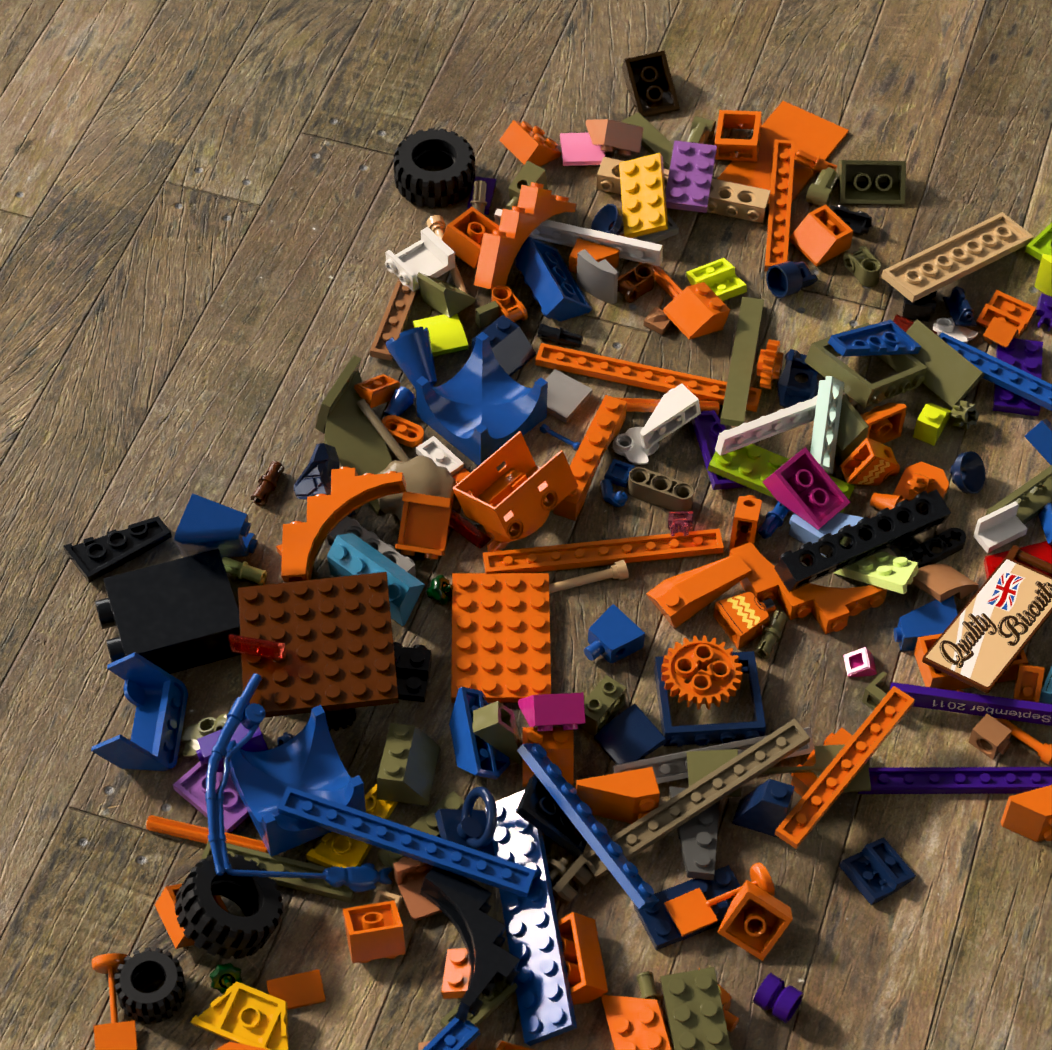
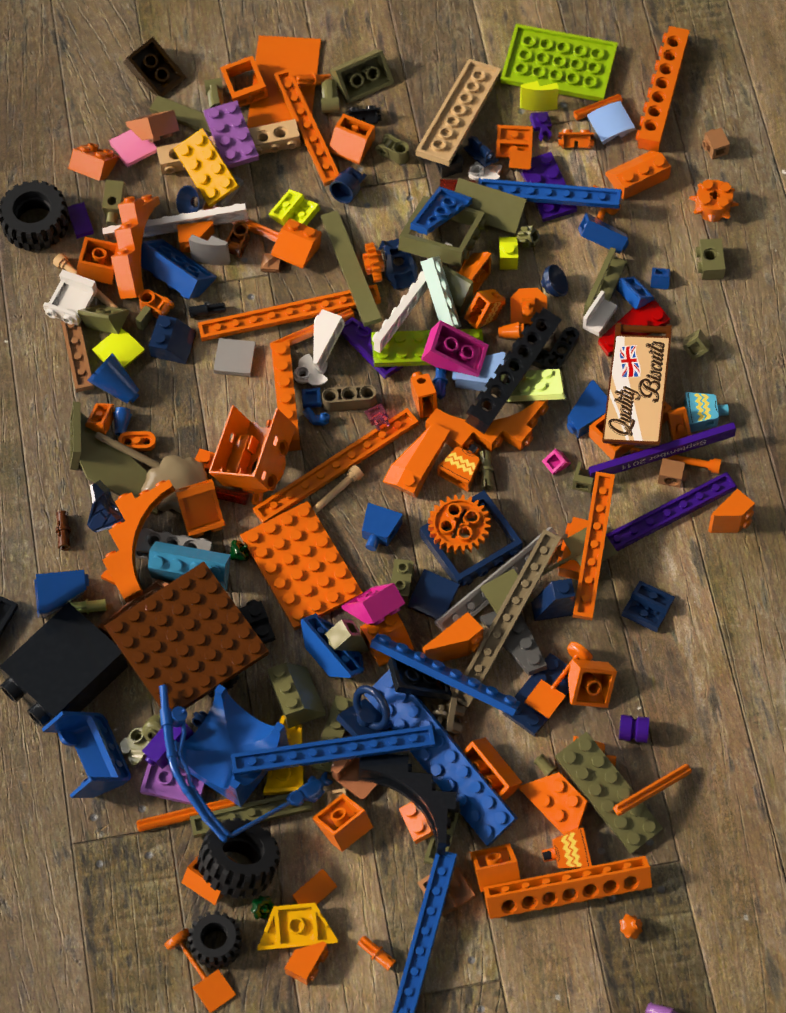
camera: 25 degrees left, 10 degrees up
clear red slope [229,634,285,659] -> none
blue piece [416,332,548,466] -> none
white plate [416,436,464,476] -> none
dark tan axle [470,181,487,215] -> none
blue hinge [540,424,581,451] -> none
medium nougat slope [912,563,979,602] -> none

